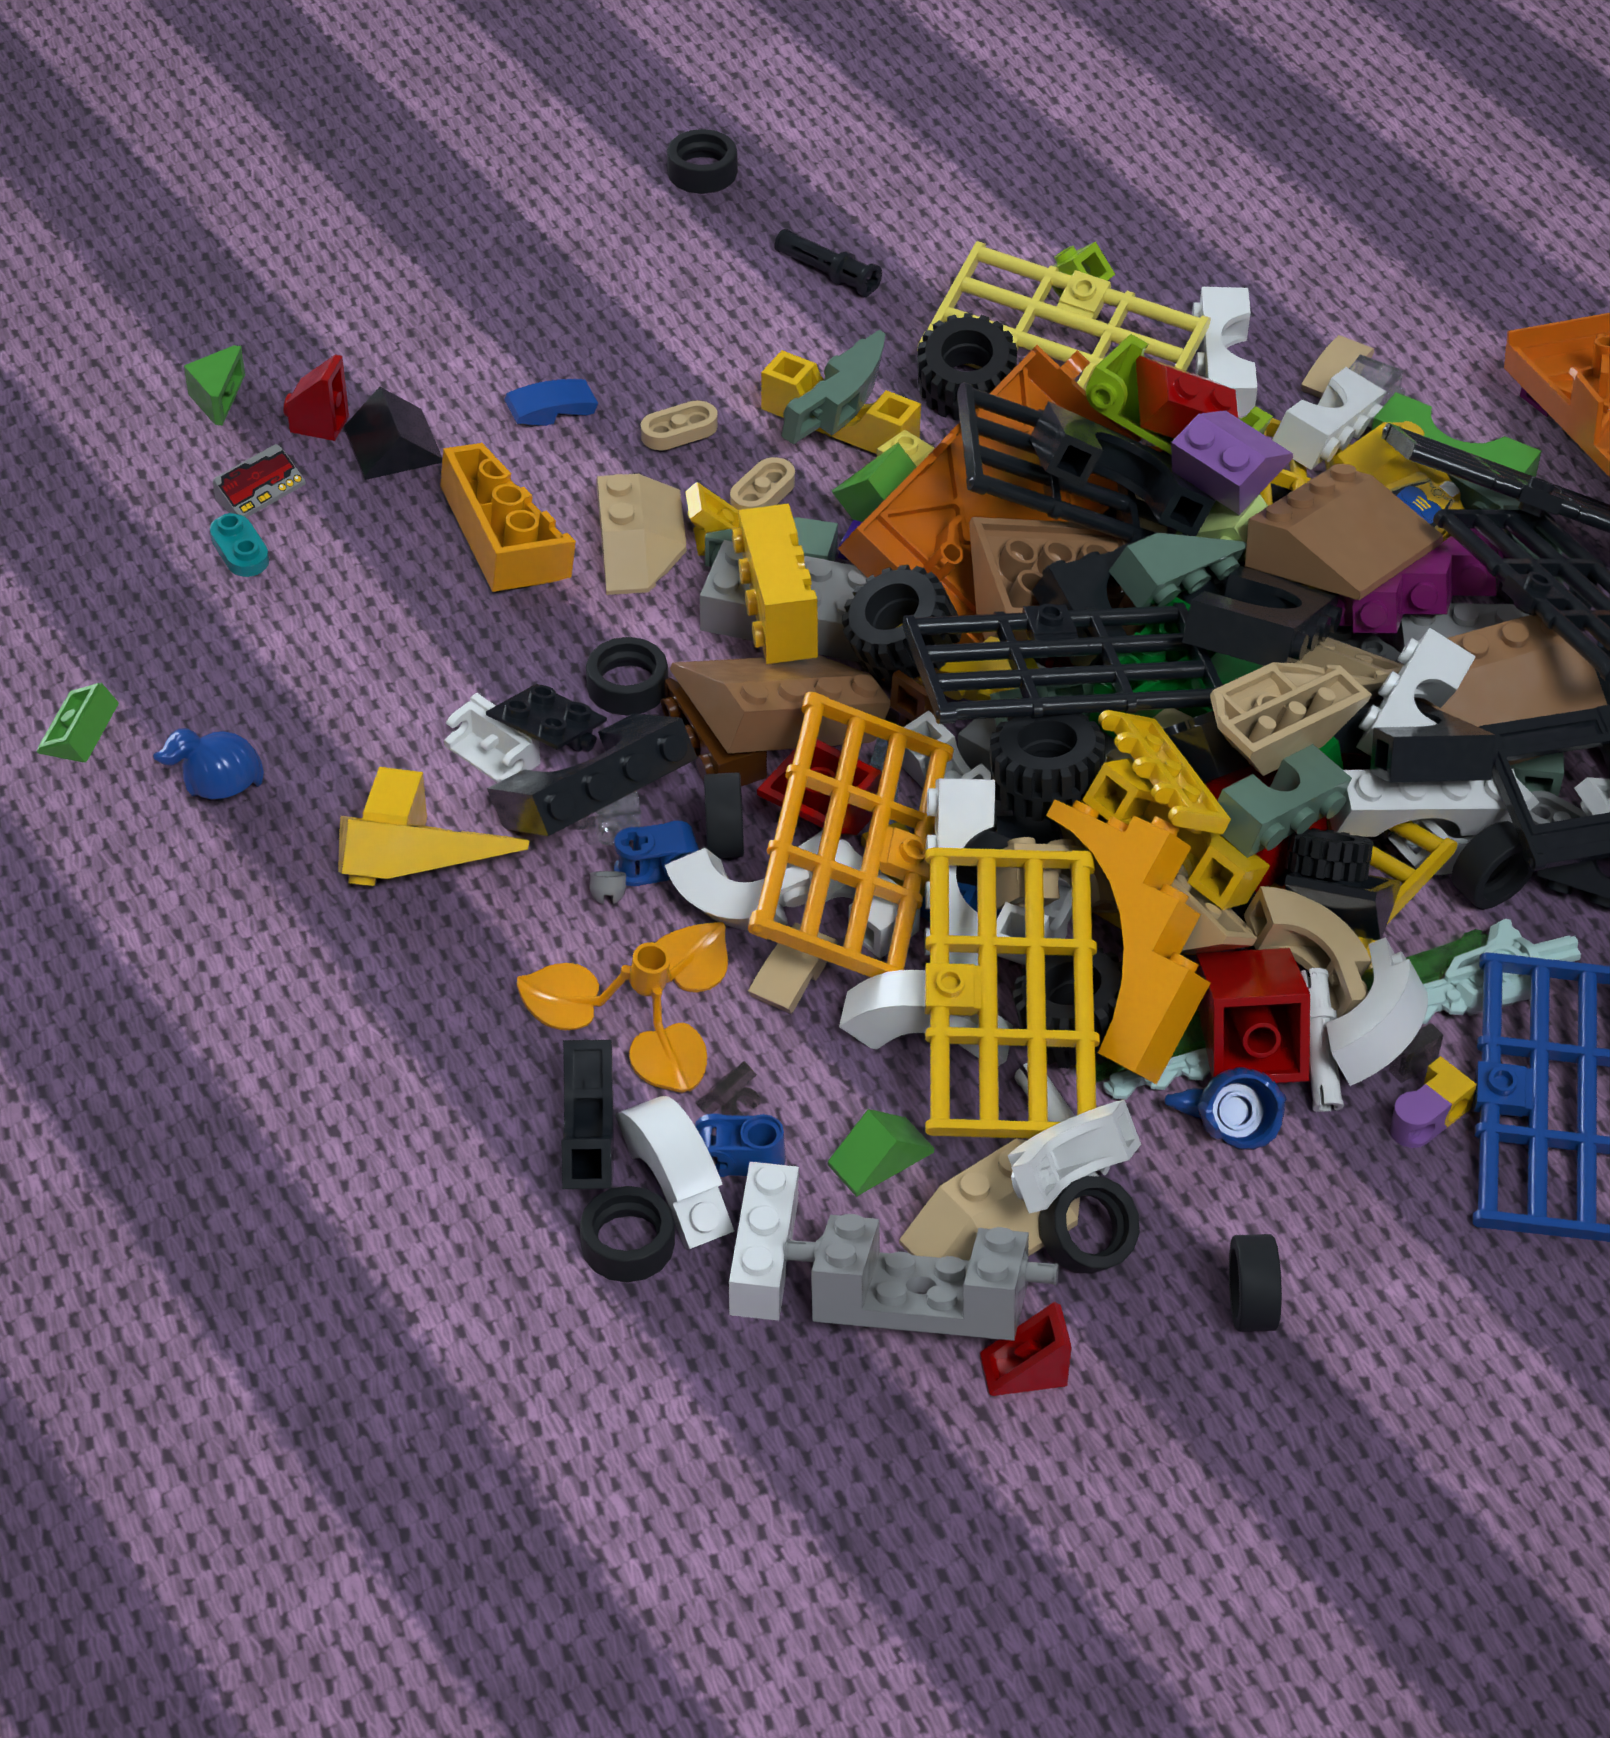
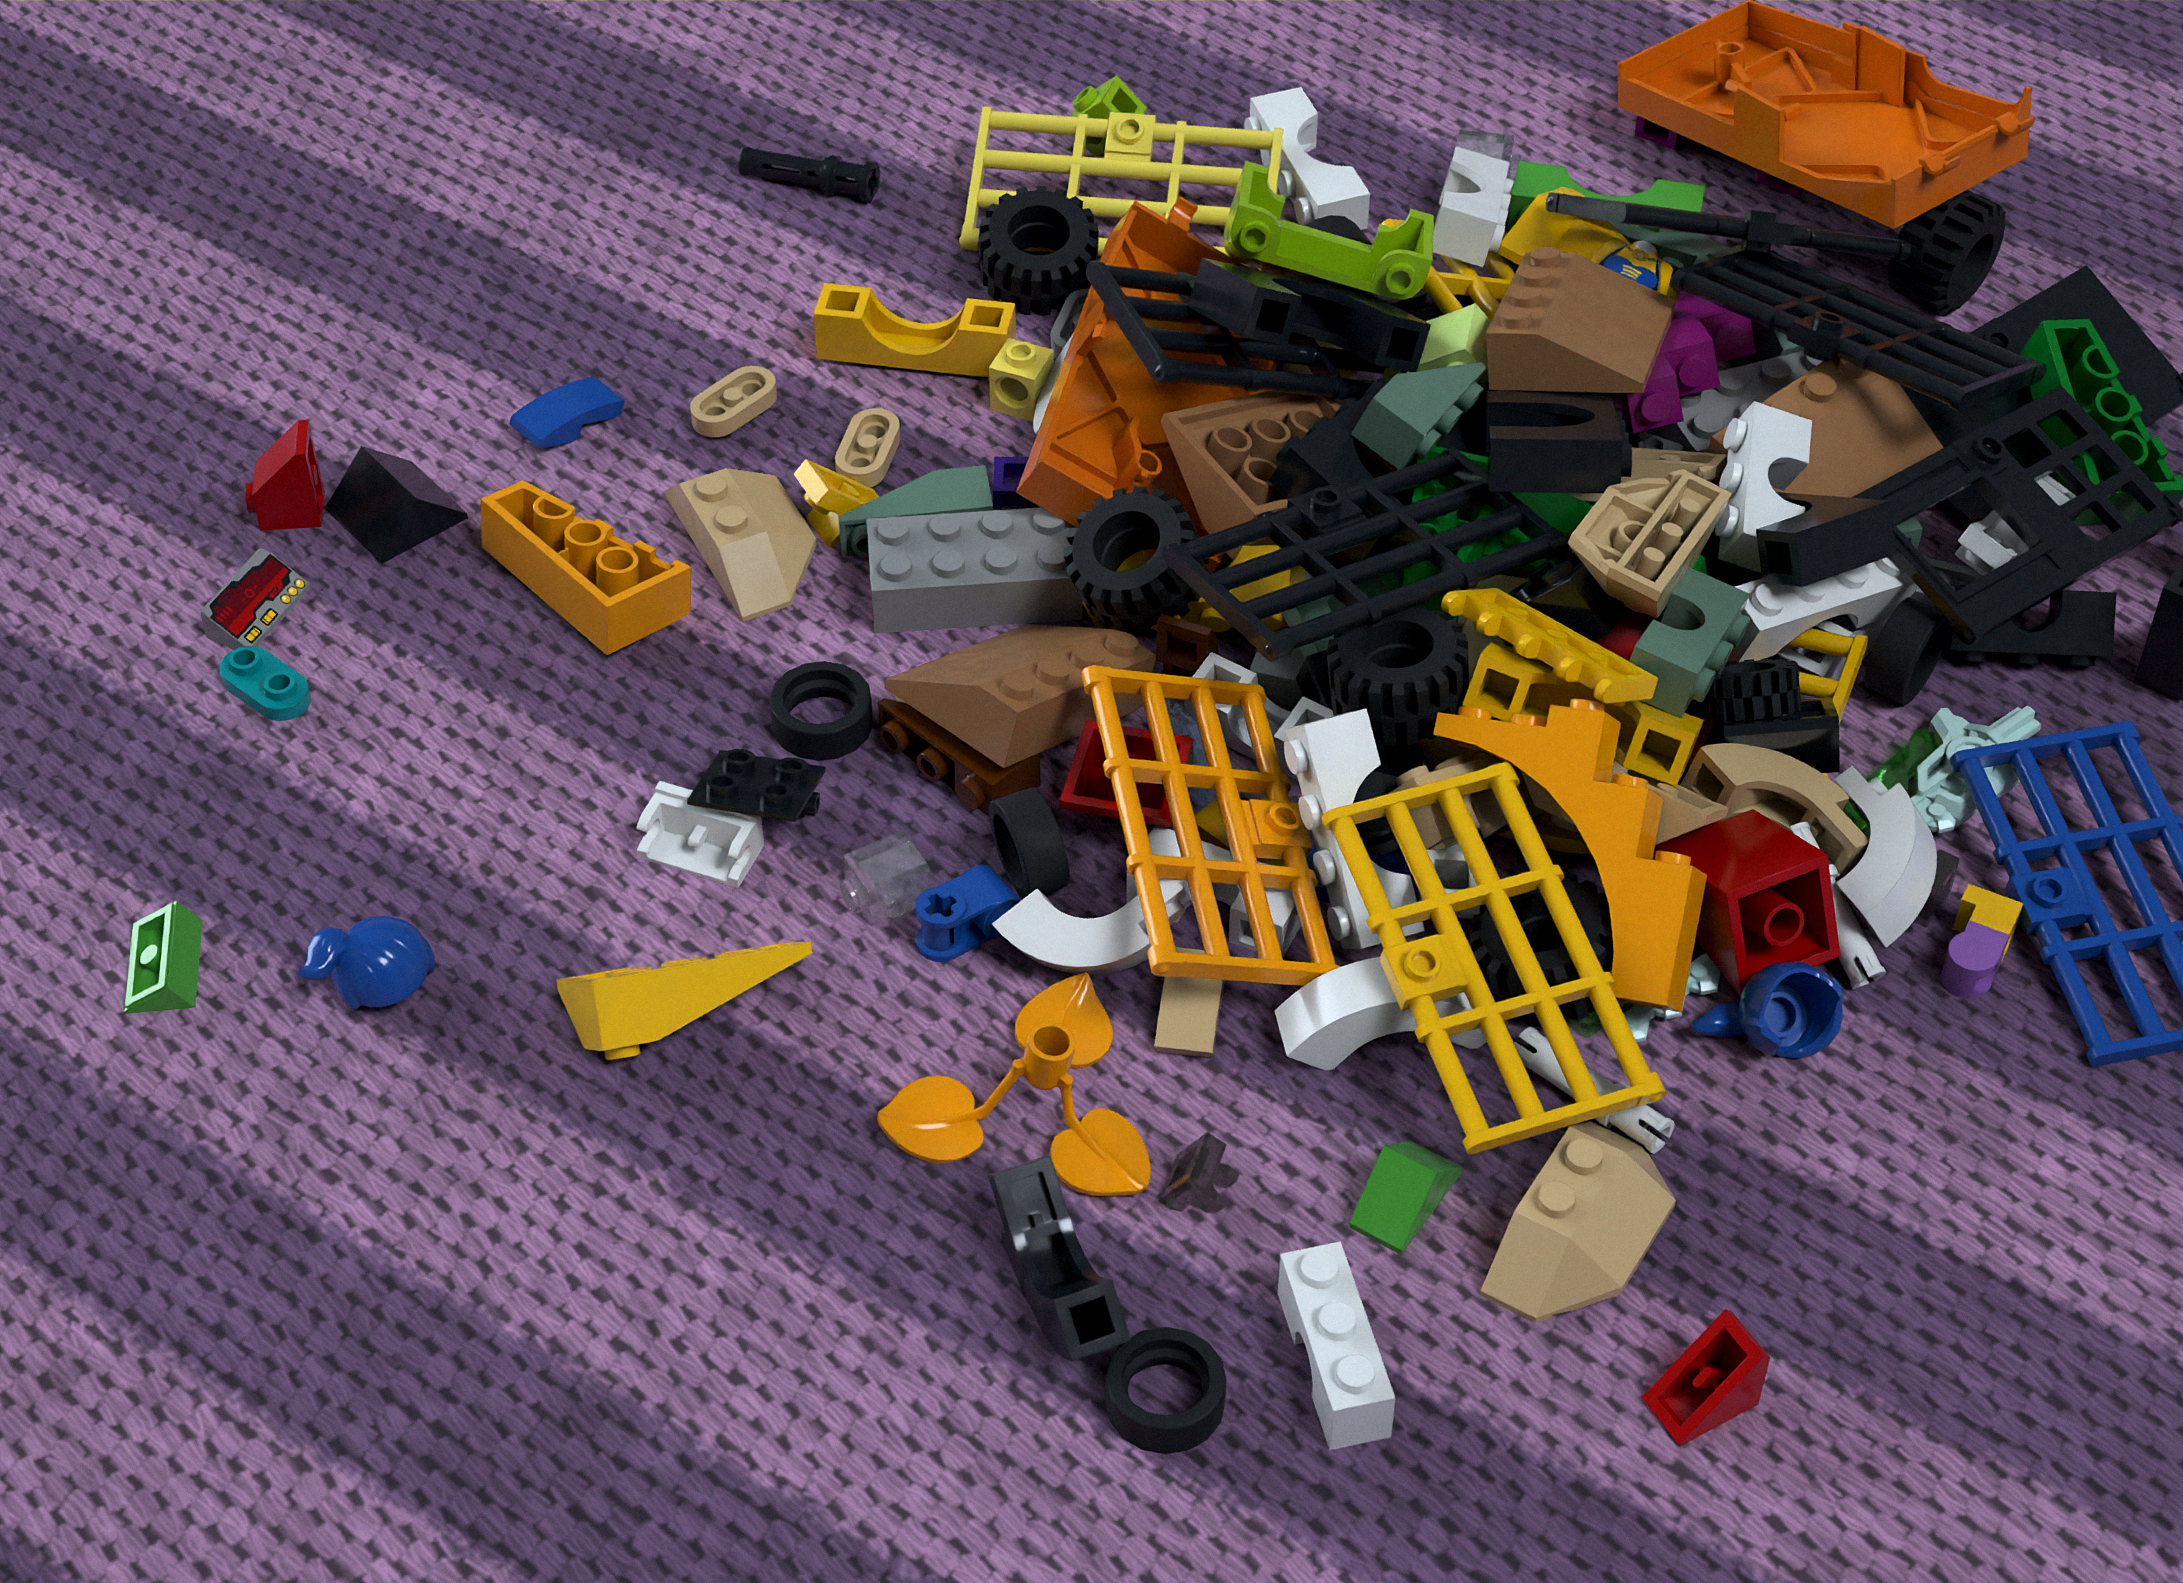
camera: 20 degrees left, 0 degrees up
bright green slope [184,345,245,426] -> none
yellow slope [362,767,427,826] -> none
black arch [487,713,698,836] -> none
light grey hinge [590,871,626,904] -> none
white arch [615,1096,734,1249] -> none
black tyre [667,129,738,194] -> none
blue piece [695,1113,786,1177] -> none
yellow wedge [732,503,818,664] -> none
sand green slope [781,330,885,445] -> none
light grey brick [784,1214,1059,1341] -> none
bright green slope [832,442,917,522] -> none
white arch [1008,1099,1141,1214] -> none
black tyre [1039,1176,1140,1274] -> none
red slope [1136,355,1238,438] -> none
medium lavender slope [1171,410,1293,515] -> none
black tyre [1229,1234,1282,1332] -> none
tan slope [1301,335,1374,398] -> none

